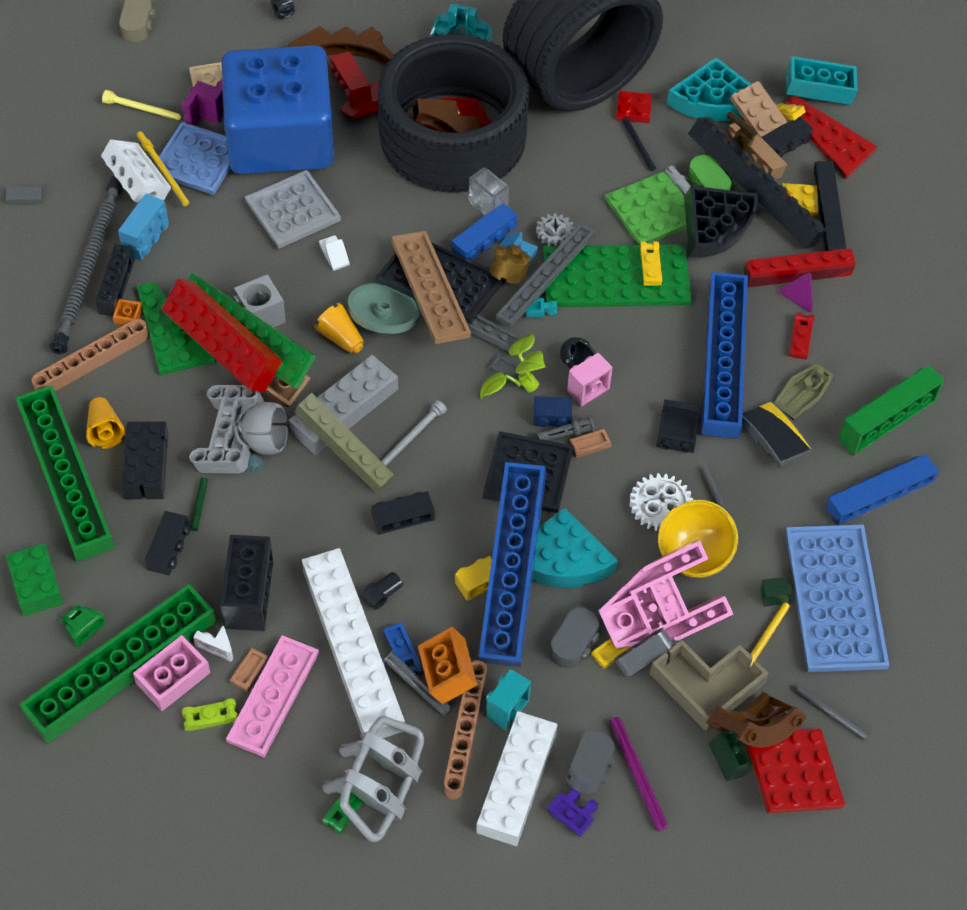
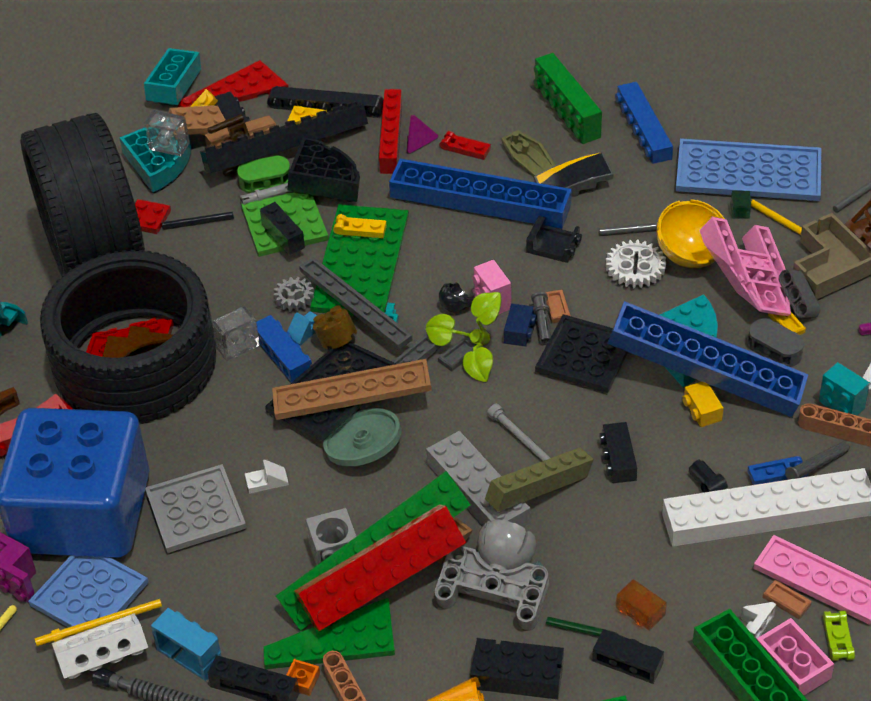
camera: 75 degrees left, 10 degrees down
black brick [220,534,274,631] -> none
light orange cone [314,303,364,354] -> none
orange brick [418,627,477,704] -> none
none -> clear brick [144,110,190,156]
none -> black brick [260,202,305,255]
none -> clear orange brick [616,579,667,631]

